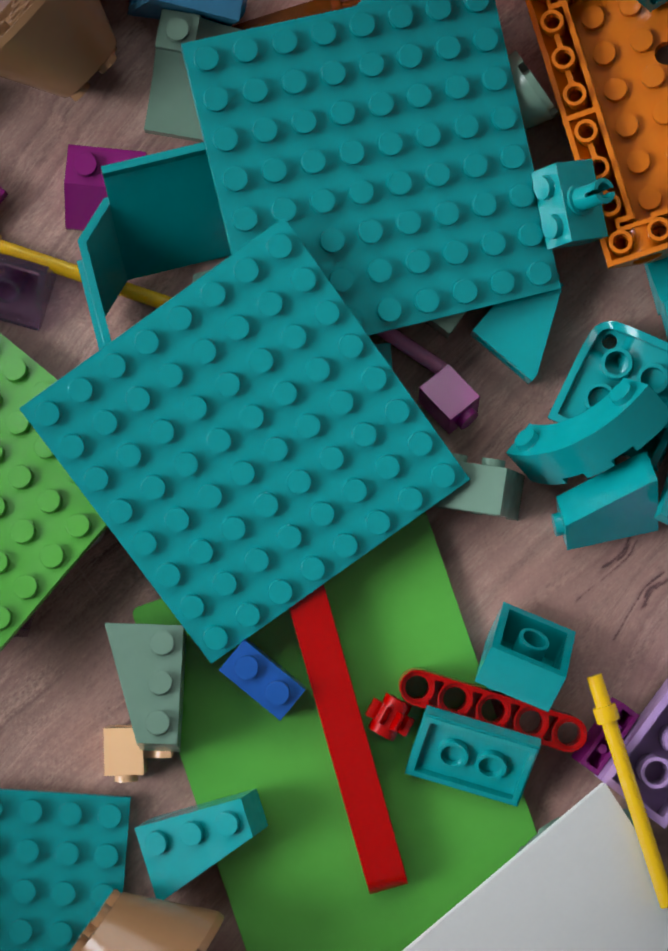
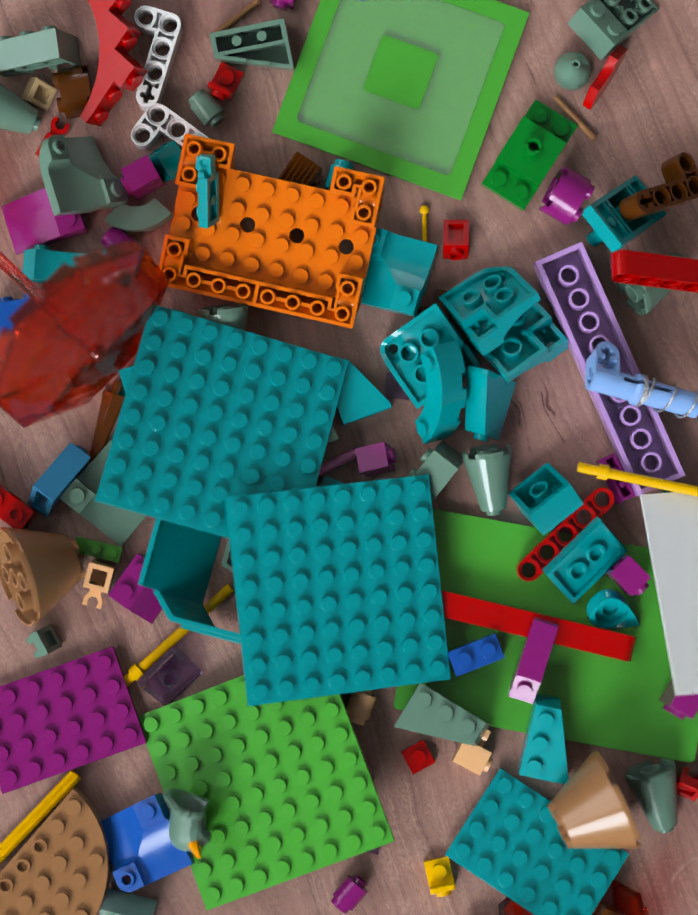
camera: 60 degrees left, 0 degrees up
red gear [365,692,415,742] -> none
teal brick [531,159,615,250] -> none
none -> bright green piece [75,536,124,563]
none -> light nougat brick [82,560,116,609]
none -> light nougat brick [346,690,377,726]
none -> clear purple tile [384,372,410,400]
none -> red plate [401,739,435,774]
none -> sand green cone [461,444,513,516]
none -> magenta slope [508,617,559,704]
none -> teal piece [585,589,640,628]
none -> magenta brick [605,555,651,596]

